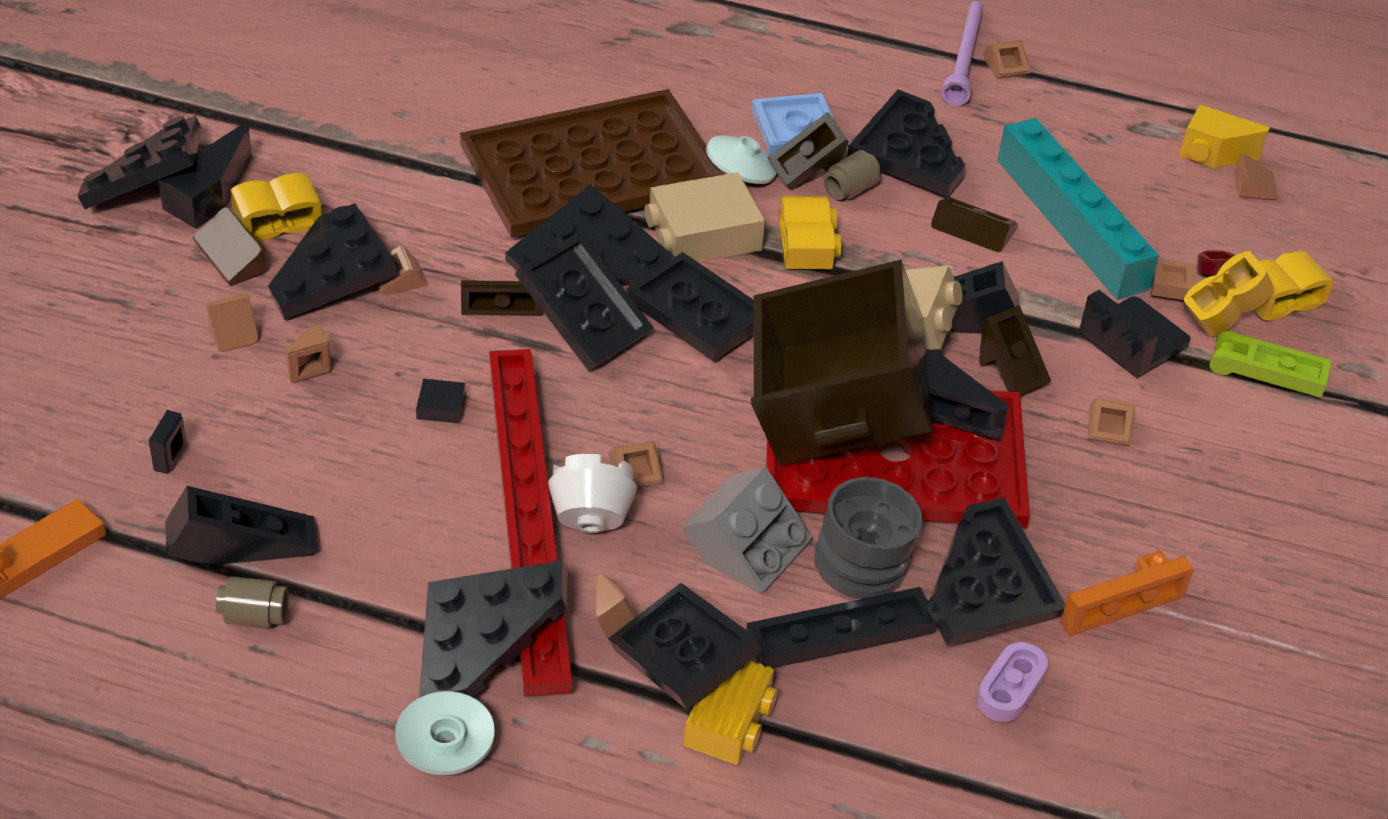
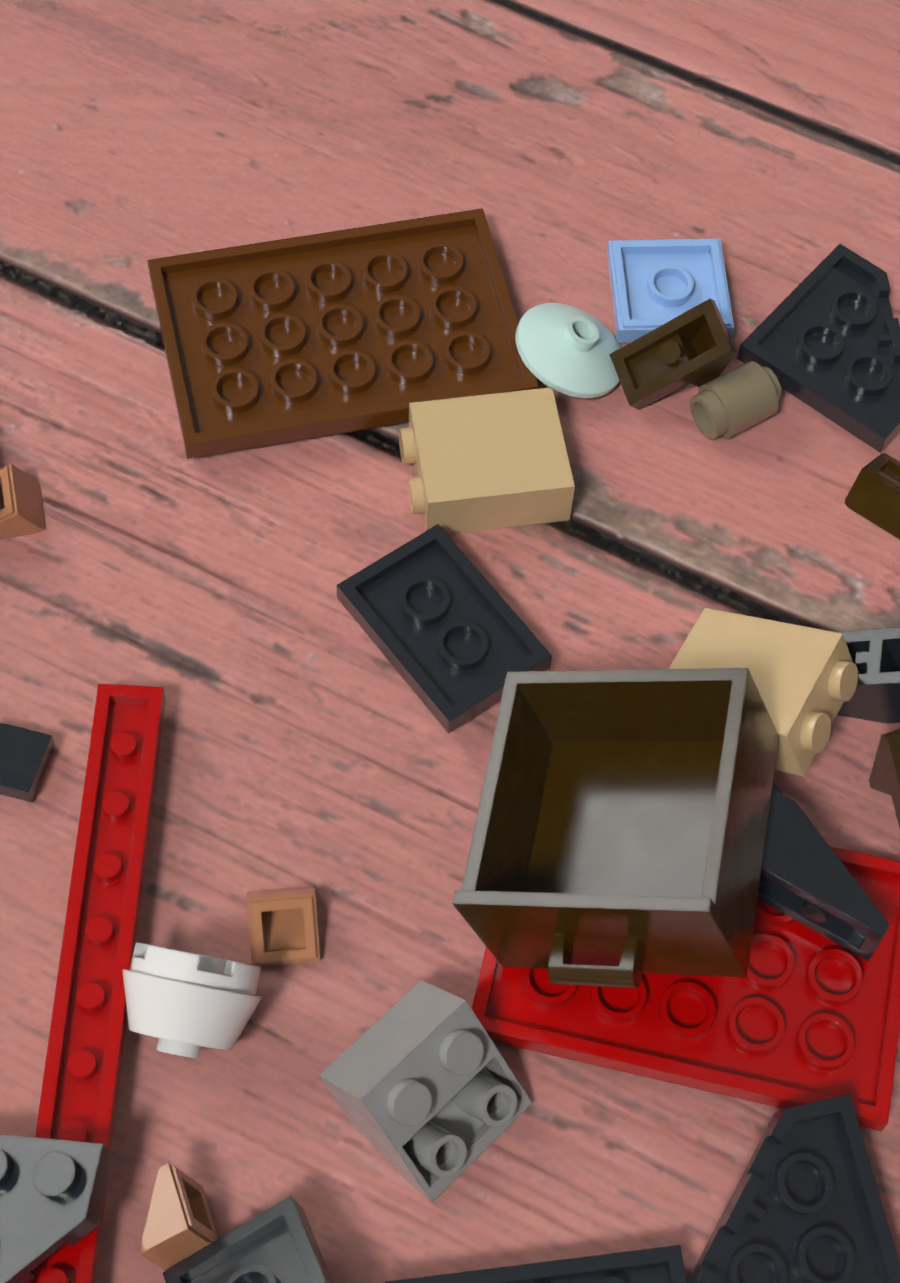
camera: 10 degrees right, 15 degrees up
dark brown slope [461,280,543,316] -> none
black plate [505,184,675,286] -> none
black plate [515,232,654,372] -> none
yellow brick [779,196,841,269] -> none
dark grey wheel [814,477,922,599] -> none

